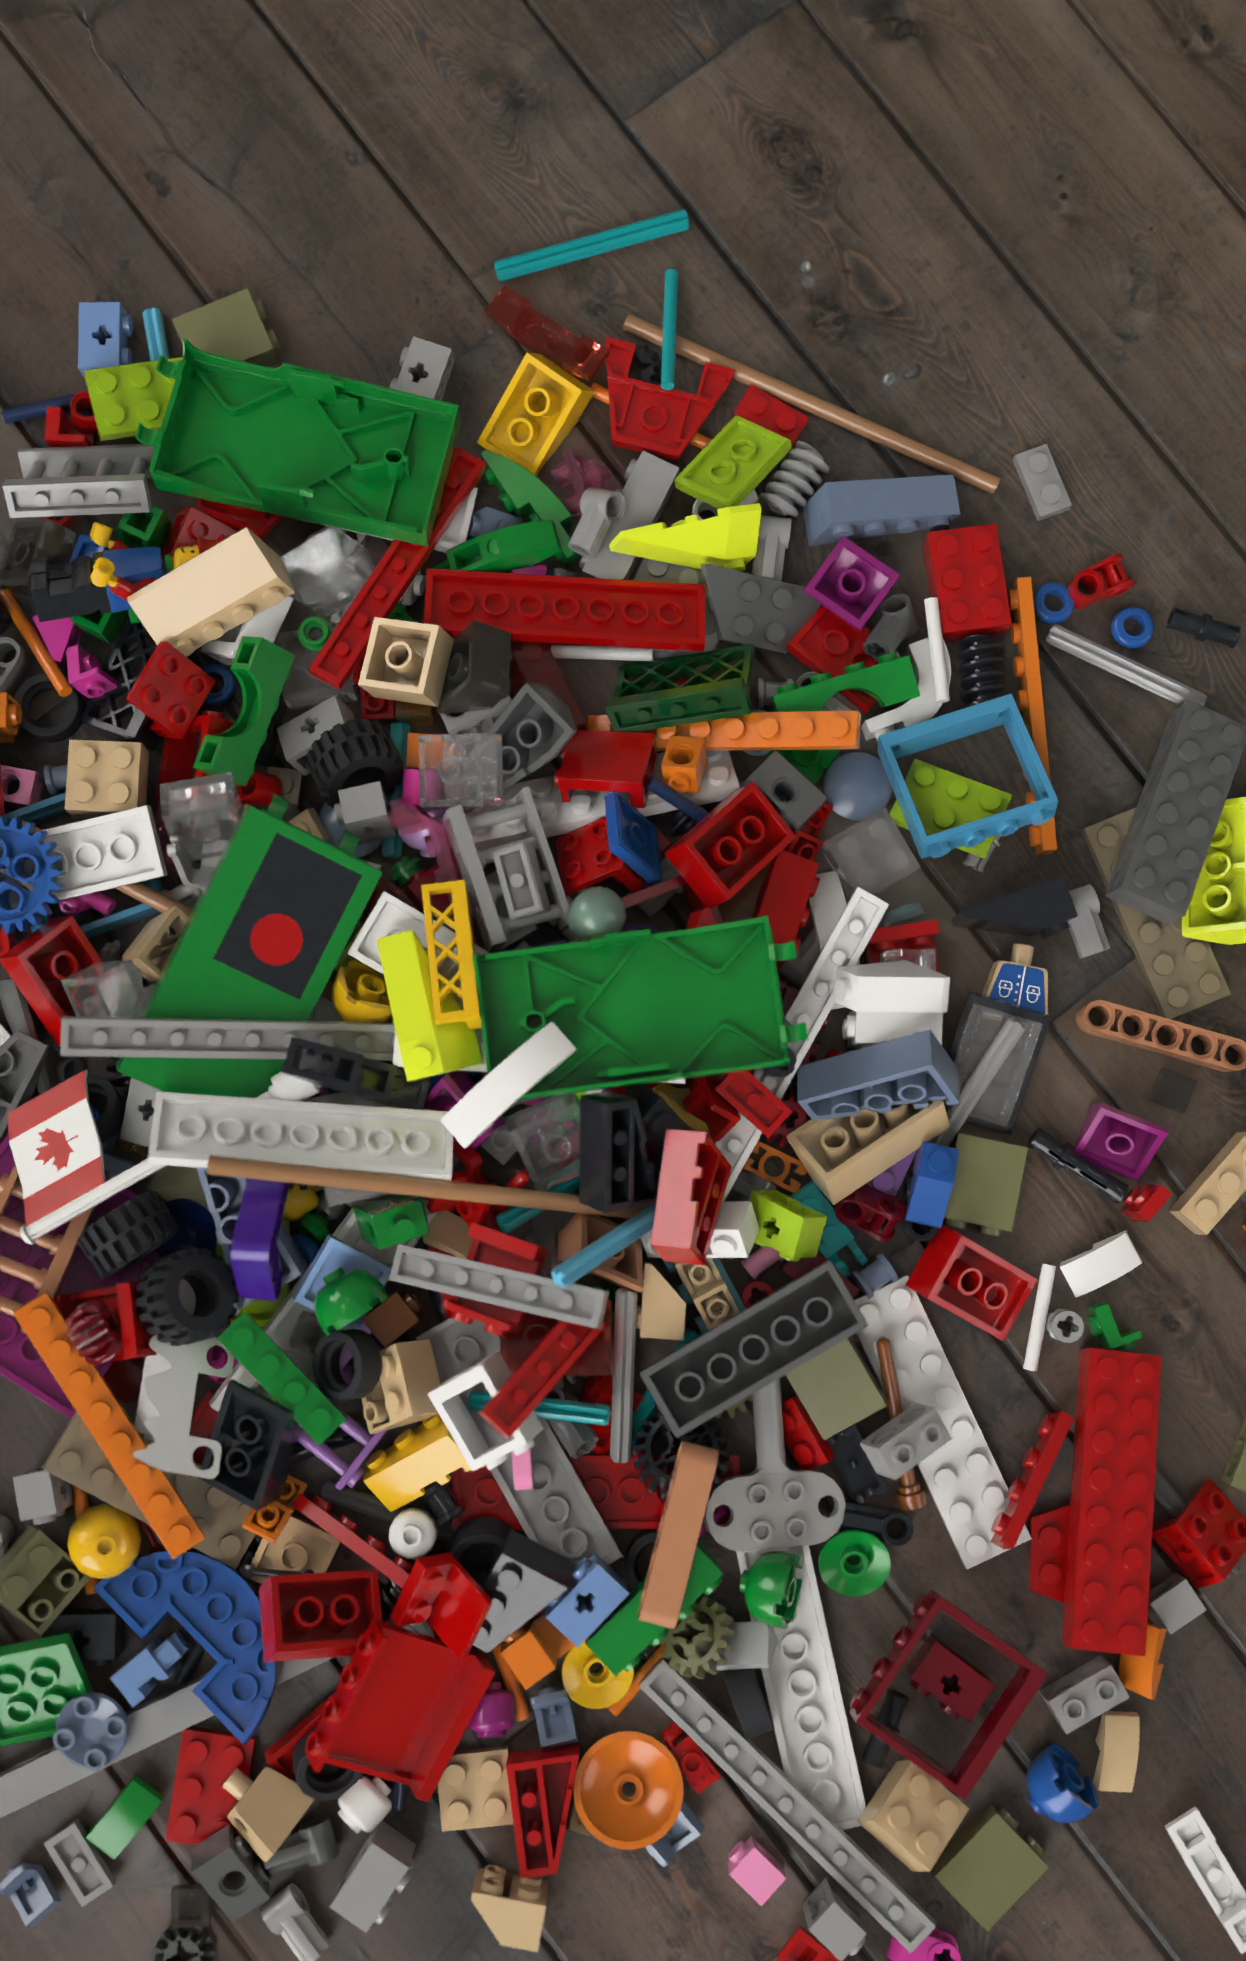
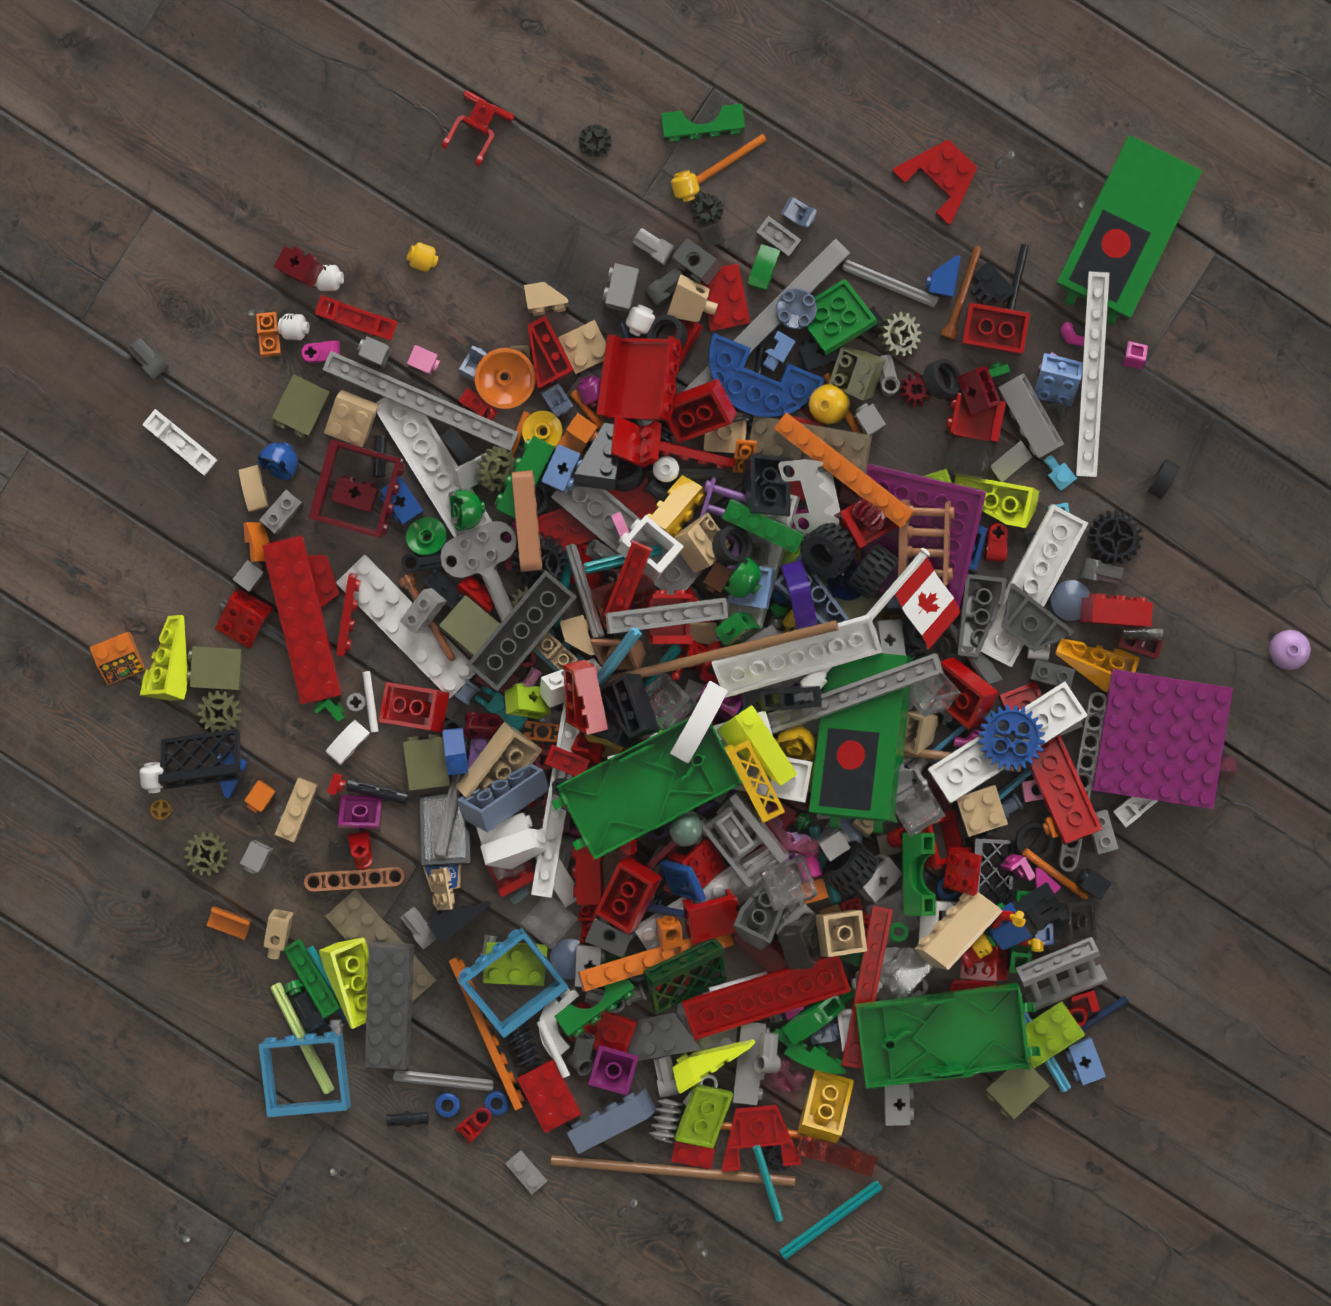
camera: 165 degrees right, 5 degrees up
none -> red piece [348,830,373,870]
none -> blue brick [380,477,424,525]
none -> tan hinge [429,867,455,910]
none -> light grey brick [575,944,605,988]

